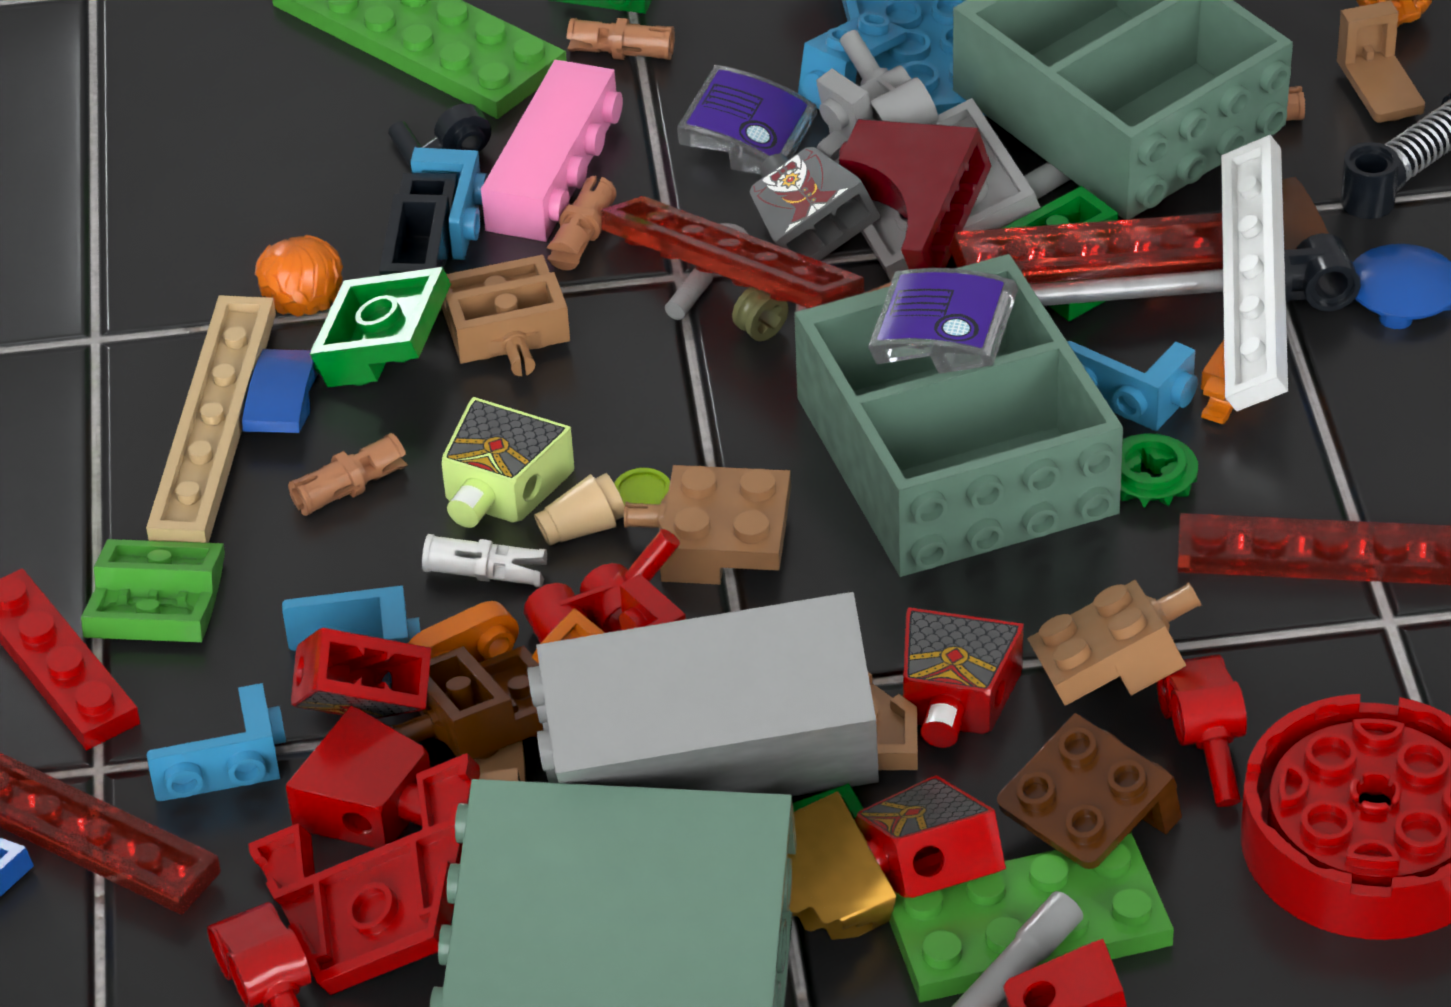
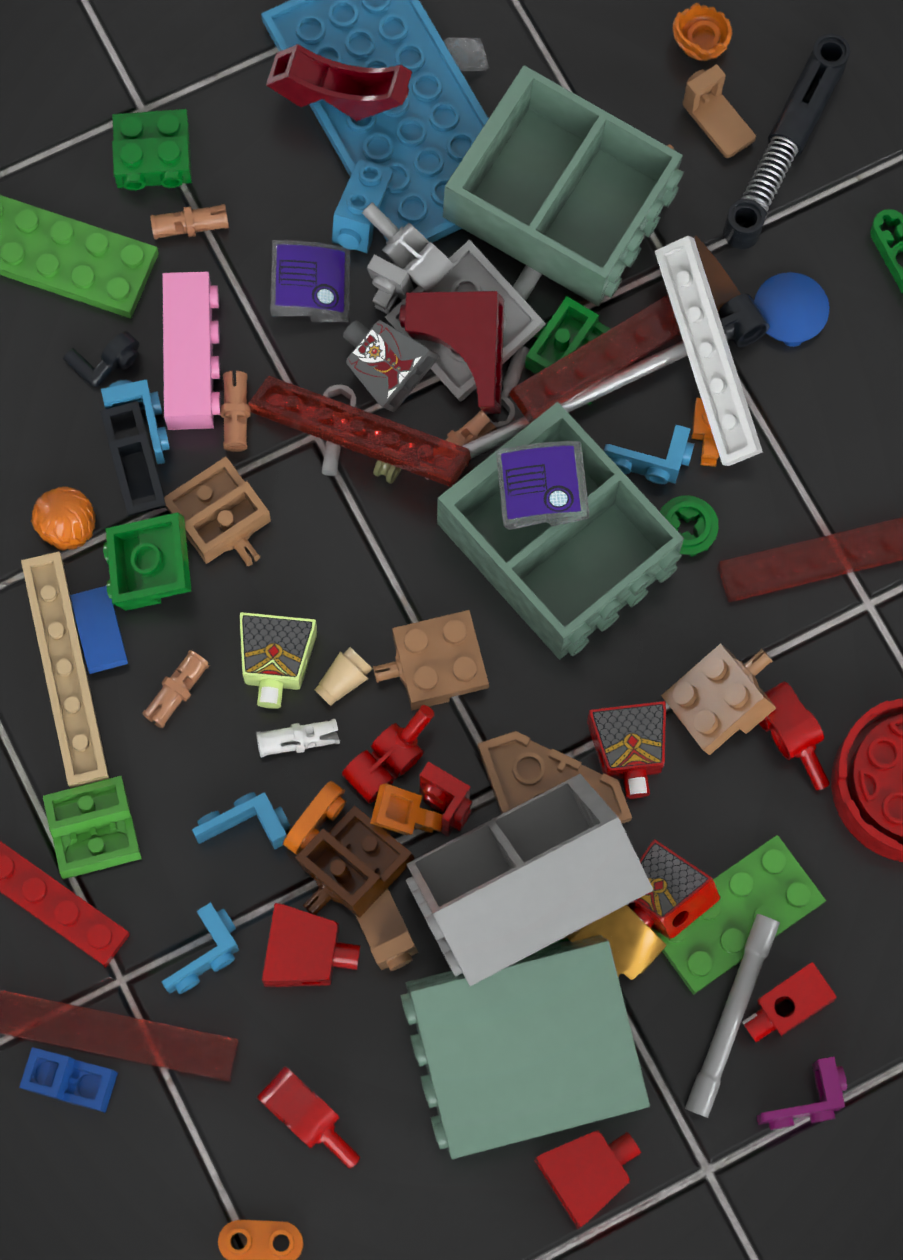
camera: 25 degrees left, 30 degrees up
red wing [248,753,480,995] -> none
red torso [291,628,431,719] -> none
lime piece [614,468,670,505] -> none
reddish brown bracket [997,713,1182,869] -> none

